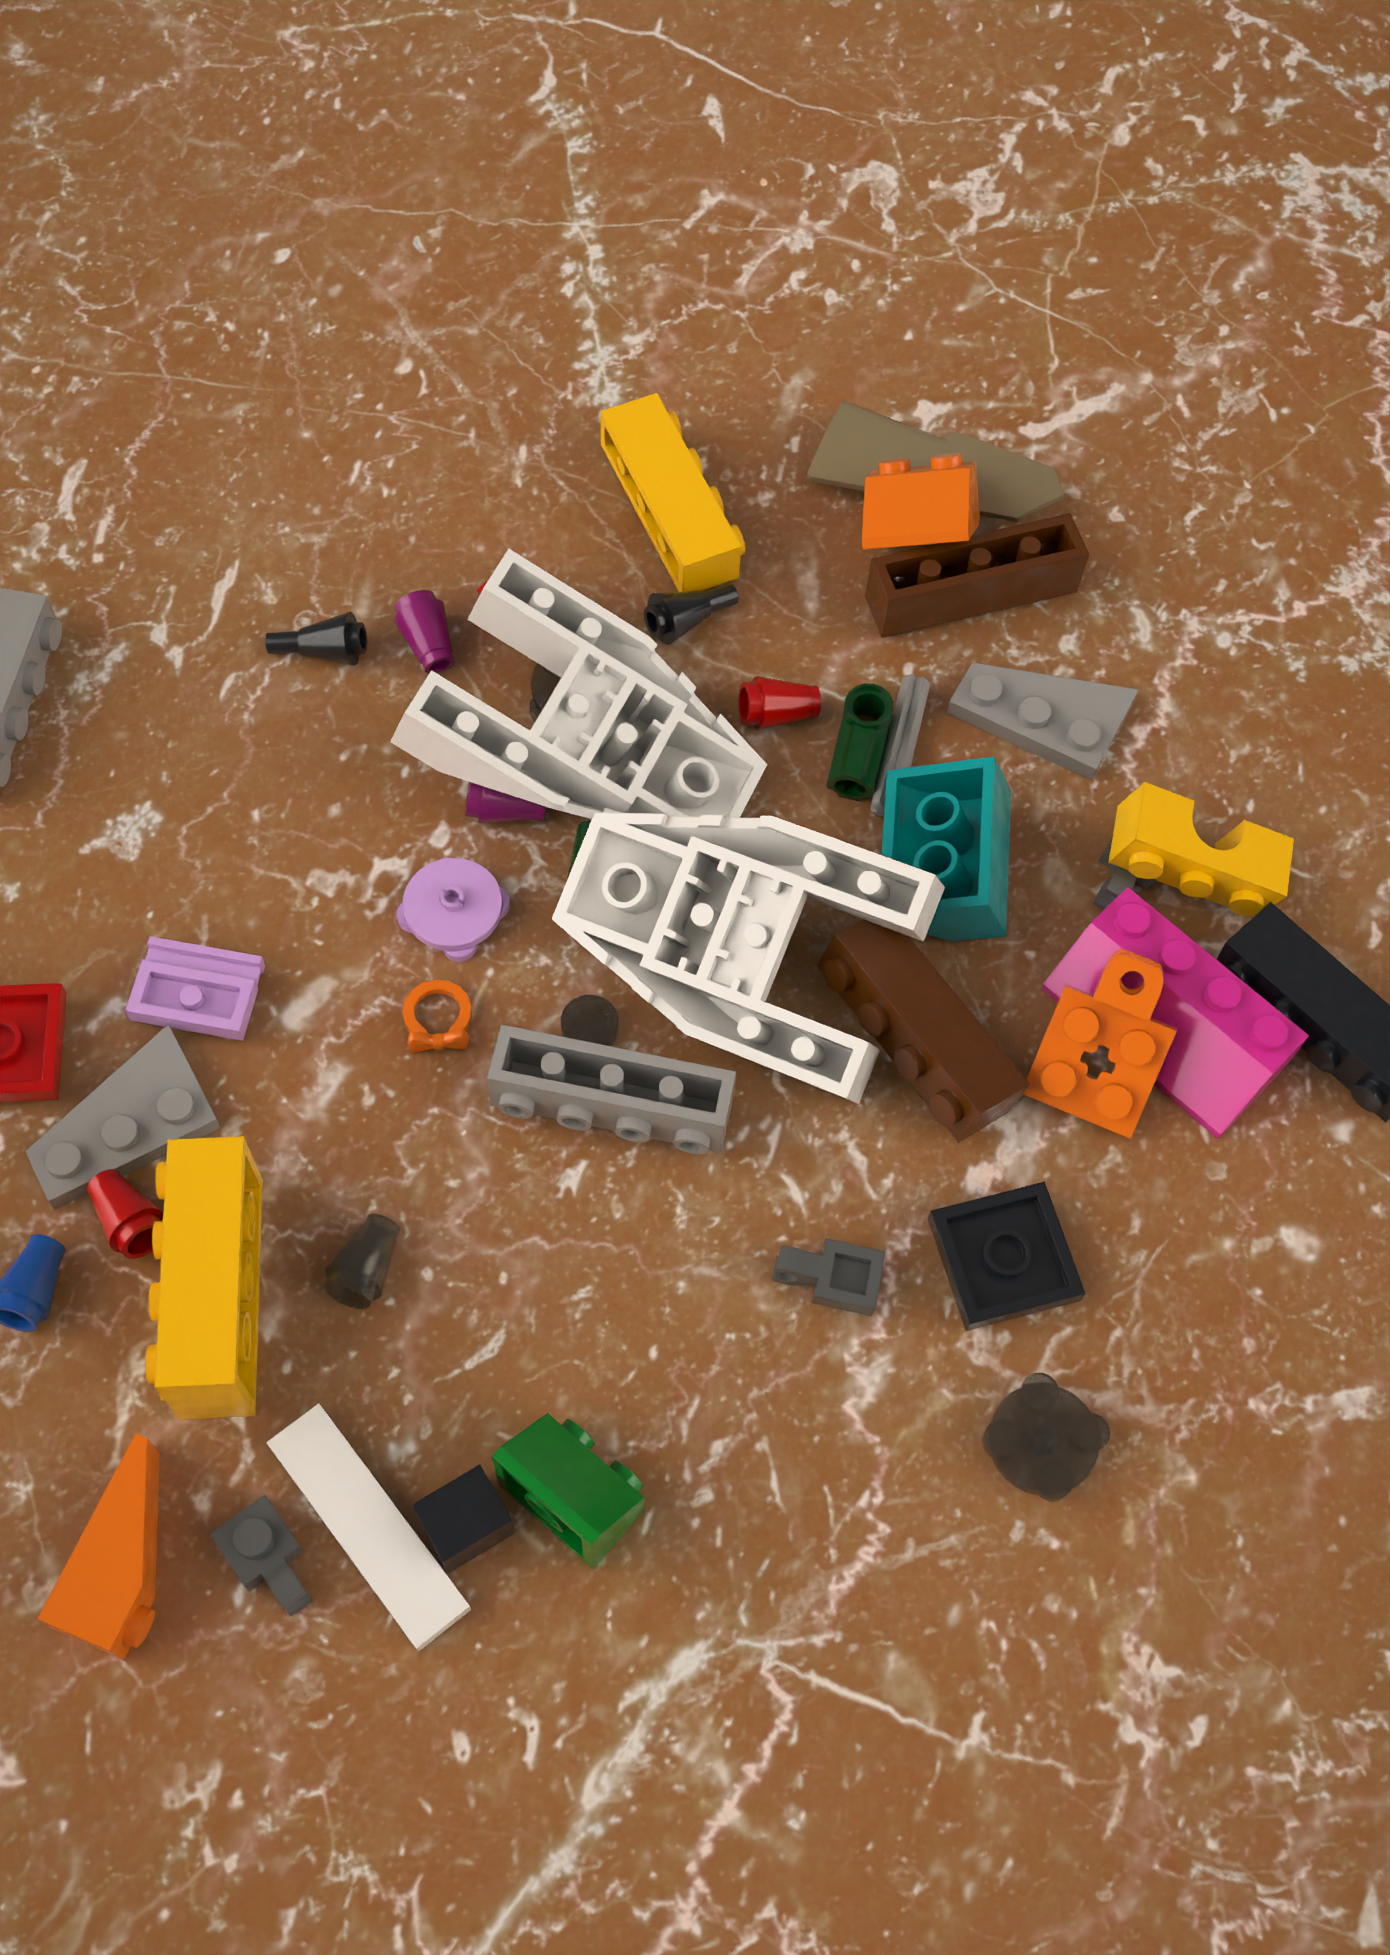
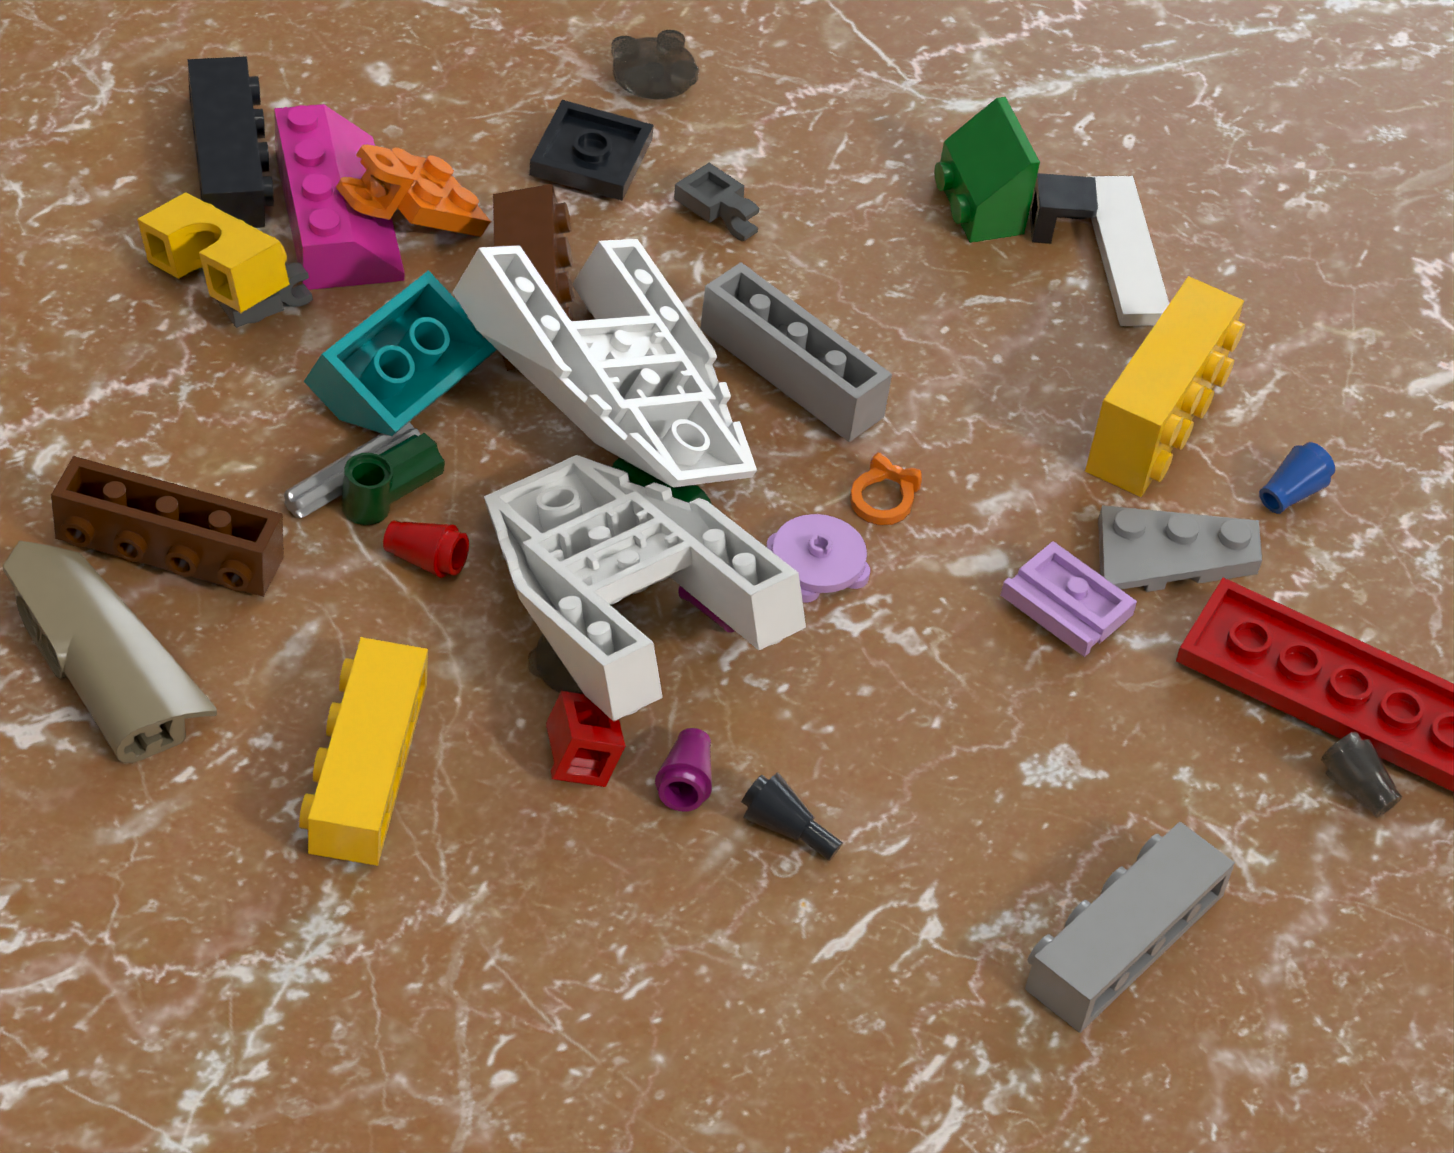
camera: 150 degrees left, 15 degrees down
orange slope [38,1433,160,1661] -> none
red cone [87,1169,163,1259] -> none
dark grey plate [210,1495,313,1617] -> none
clear smoke cone [324,1214,400,1309] -> none
clear smoke tile [561,995,619,1046] -> none
black cone [644,584,739,644] -> none
orange slope [862,453,980,550] -> none
light grey wing [947,663,1139,780] -> none

